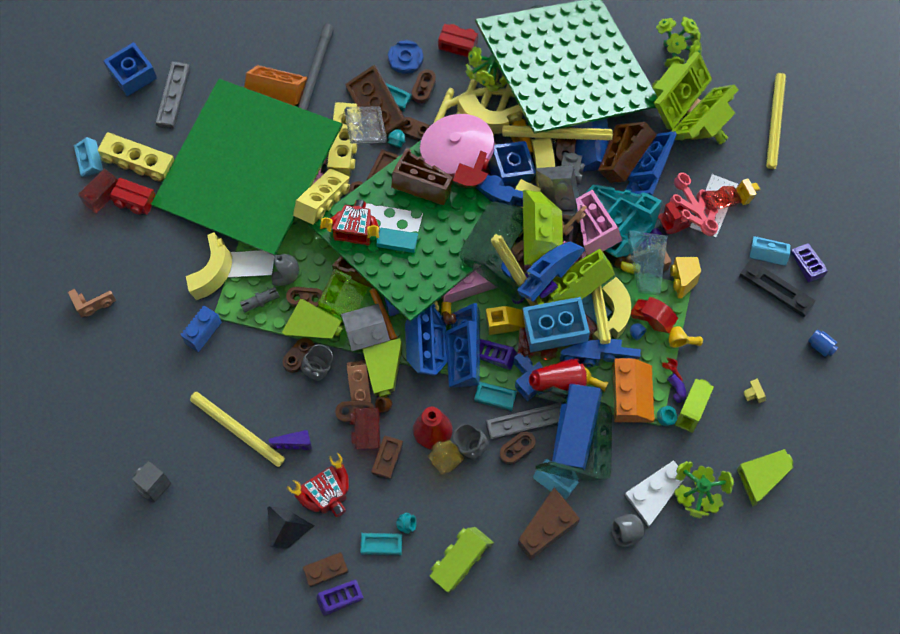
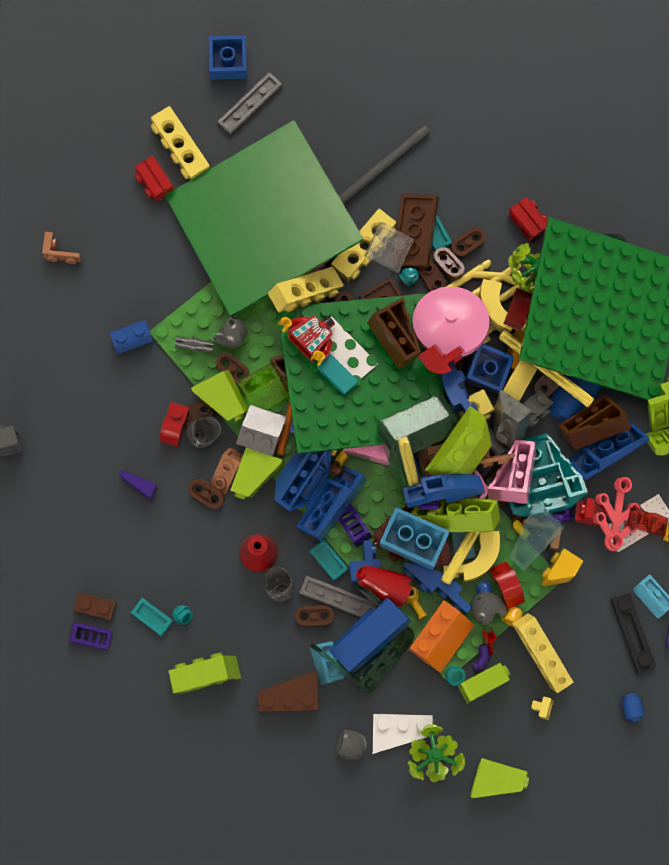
camera: 30 degrees right, 10 degrees up
medium azure slope [74,137,103,177] -> none
clear red brick [78,169,118,213] -> none
light yellow arch [186,233,232,300] -> none
light yellow axle [190,392,285,467] -> none
white sticker [228,250,274,277] -> none
orange slope [244,65,308,106] -> none
black slope [267,506,315,549] -> none
torso [287,453,349,517] -> none
clear red brick [351,407,380,449] -> none
reddish brown plate [371,435,403,480] -> none
reddish brown hinge [375,397,393,413] -> none
blue tile [388,40,423,74] -> none
clear yellow brick [428,440,464,475] -> none
yellow slope [486,306,525,335] -> none
none -> red brick [159,402,189,448]
none -> plate [434,247,464,280]
none -> dark grey helmet [471,592,507,625]
none -> dark red tile [503,288,532,330]
none -> light yellow brick [512,613,574,693]

